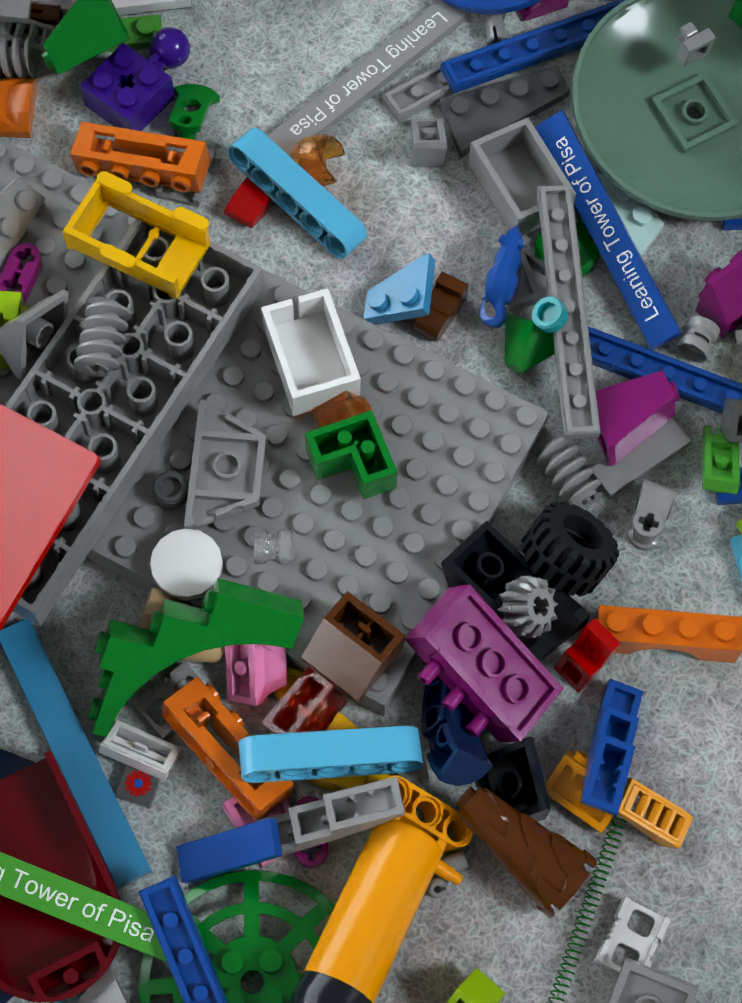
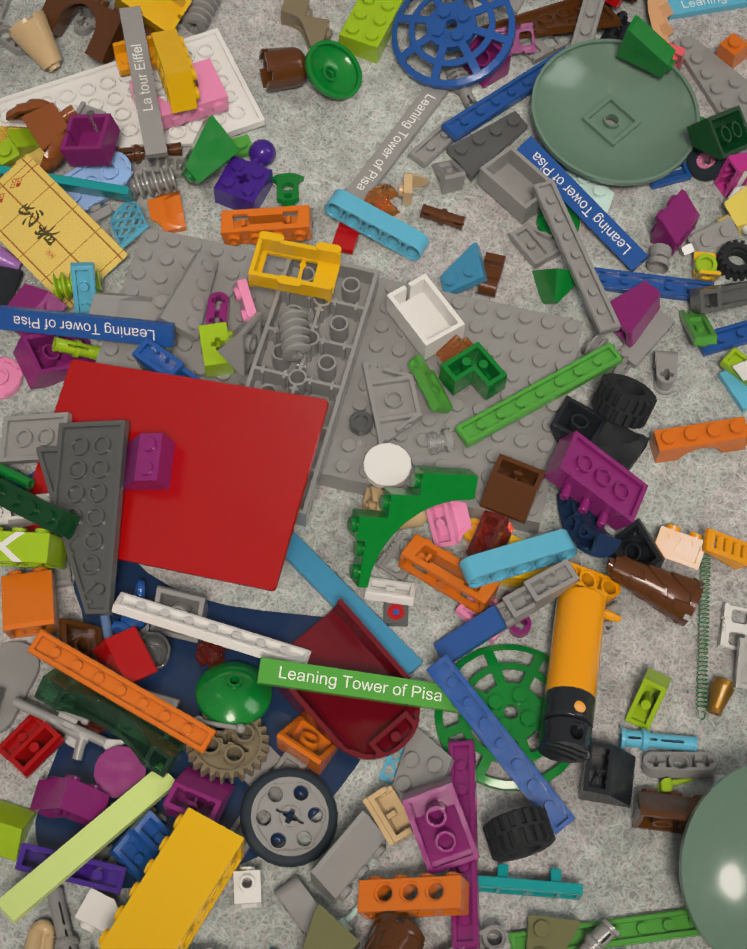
camera: 15 degrees left, 5 degrees down
blue animal [479,225,524,328] -> none
light grey gear [498,576,559,638] -> none
teal tile [532,296,568,333] -> none
red slope [554,618,621,693] -> none
blue slope [580,679,643,816] -> none
light grey tile [675,22,716,68] -> none
none -> bright pink wing [232,278,256,322]
none -> tan plate [399,173,430,205]
none -> bright green hinge [407,355,453,414]
none -> reddish brown pin [420,204,466,230]
none -> bright green tile [454,342,623,448]

